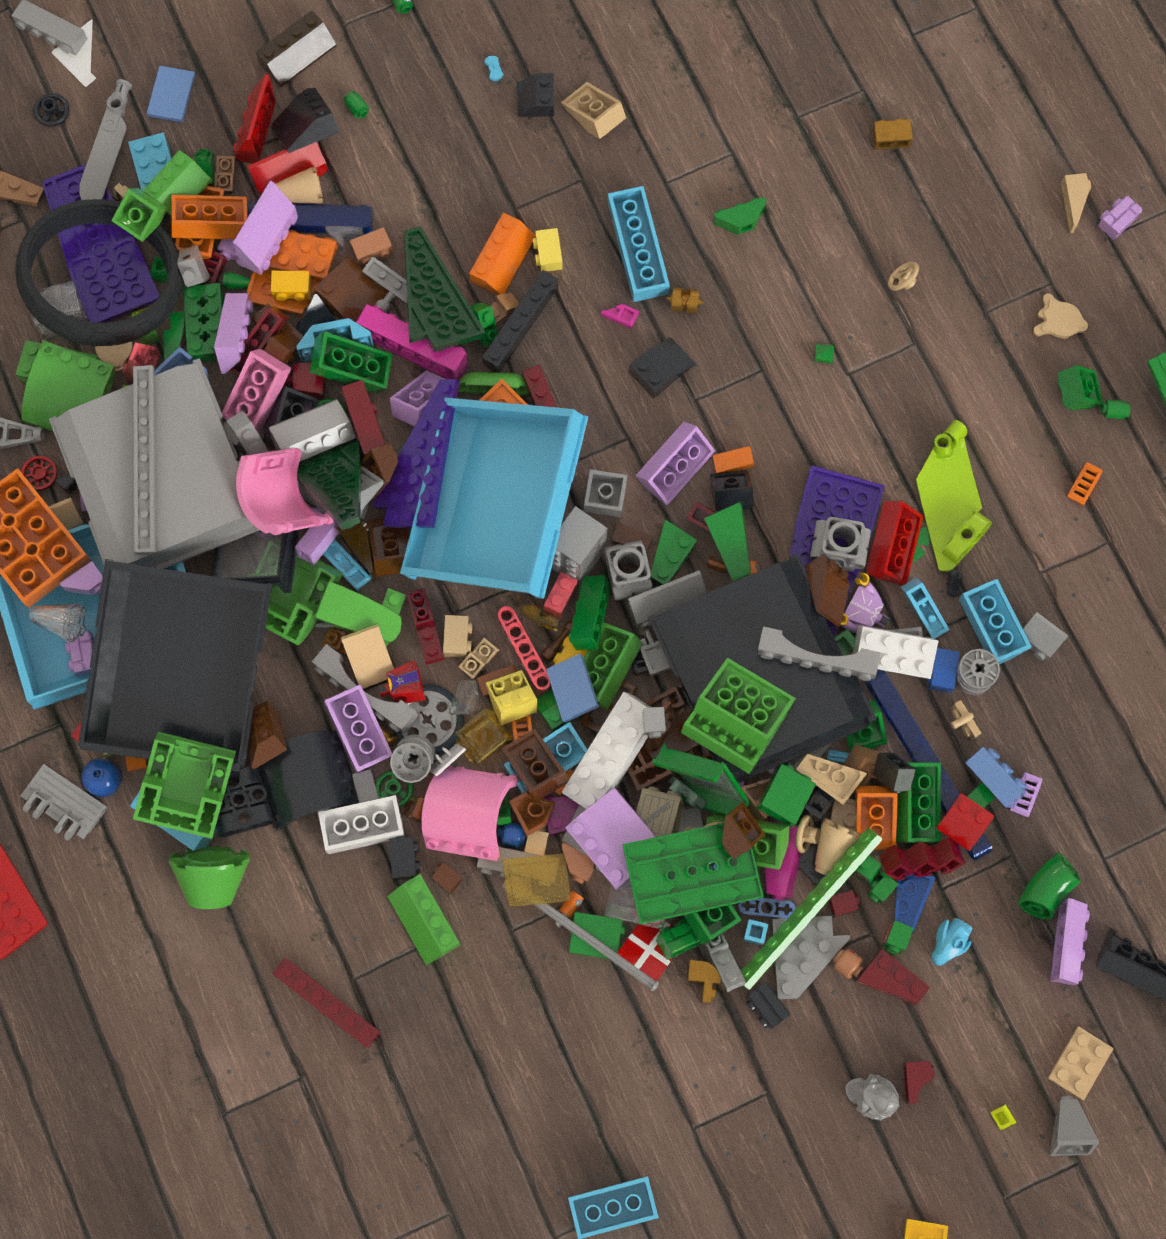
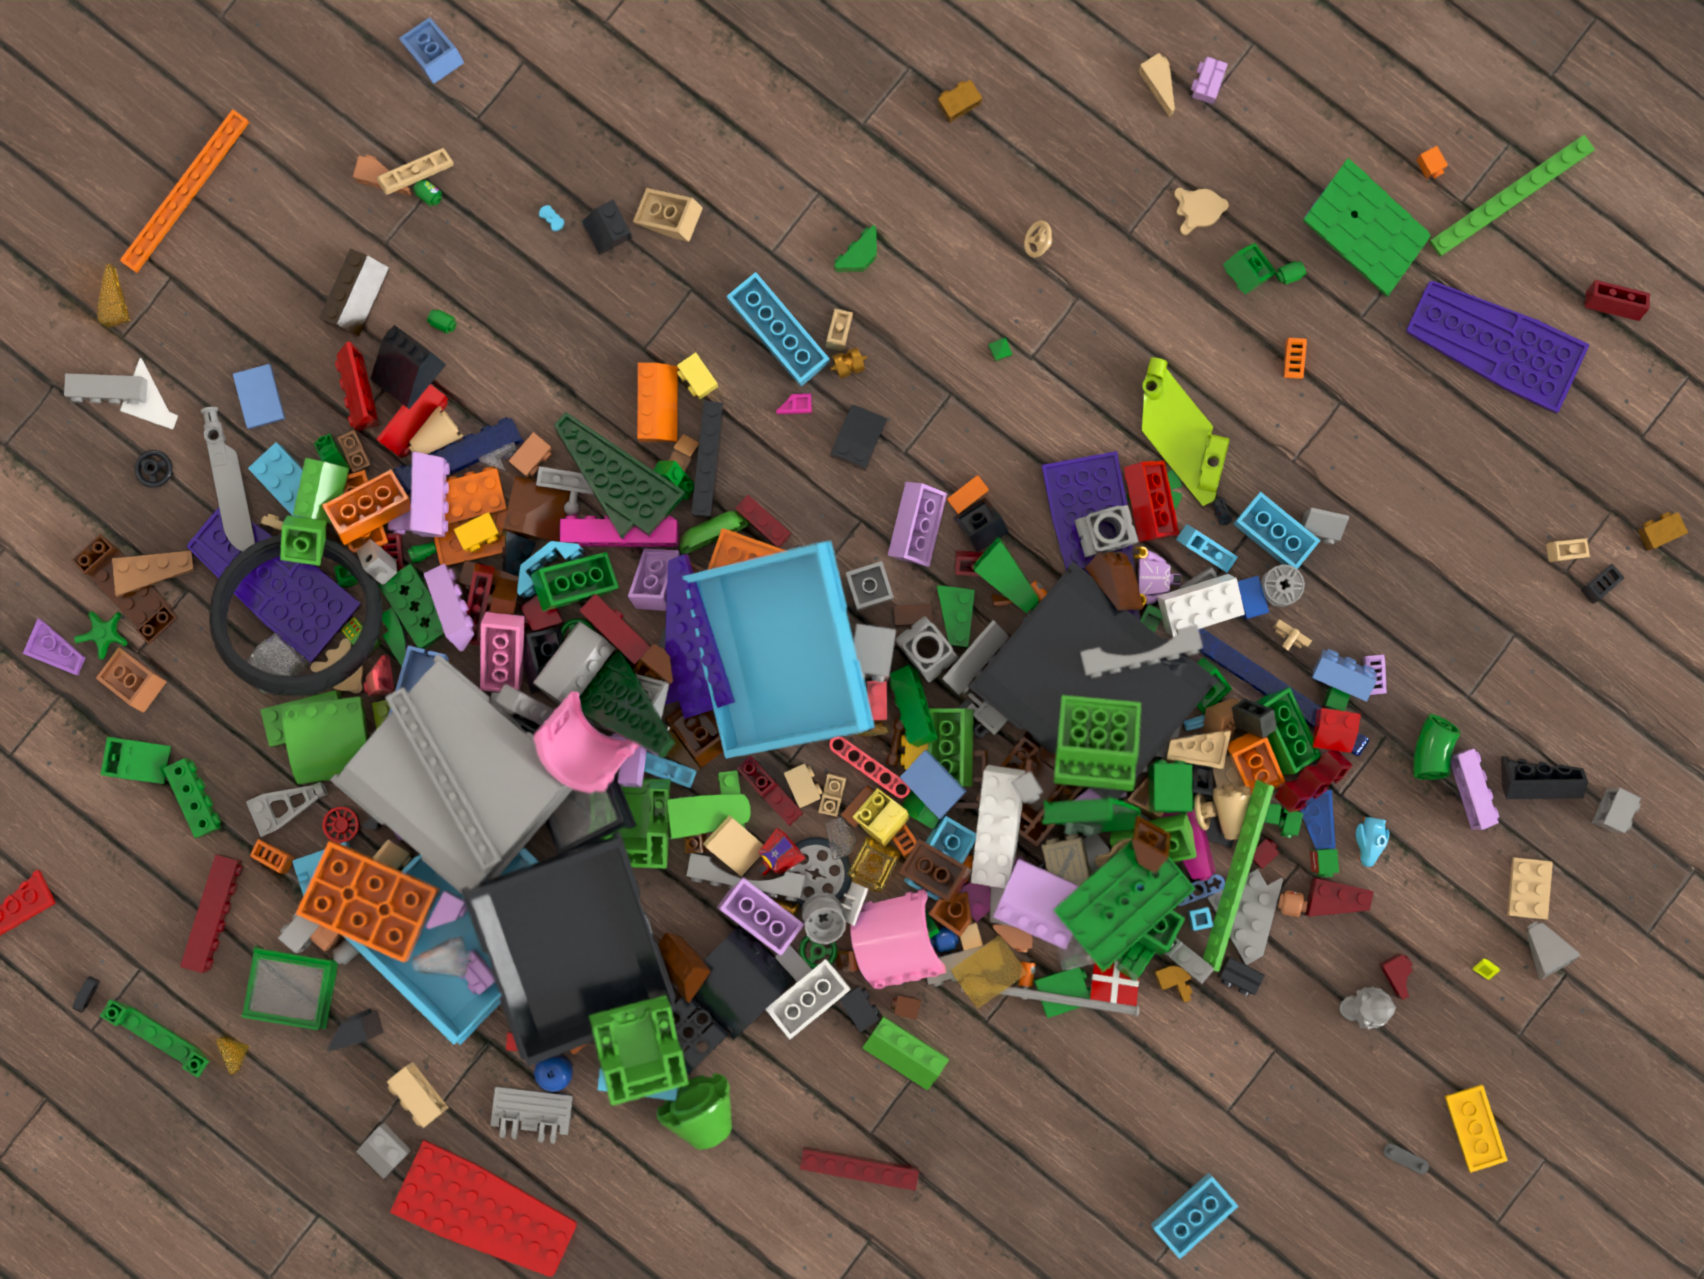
camera: 25 degrees left, 10 degrees up
none -> tan slope [826,309,853,352]

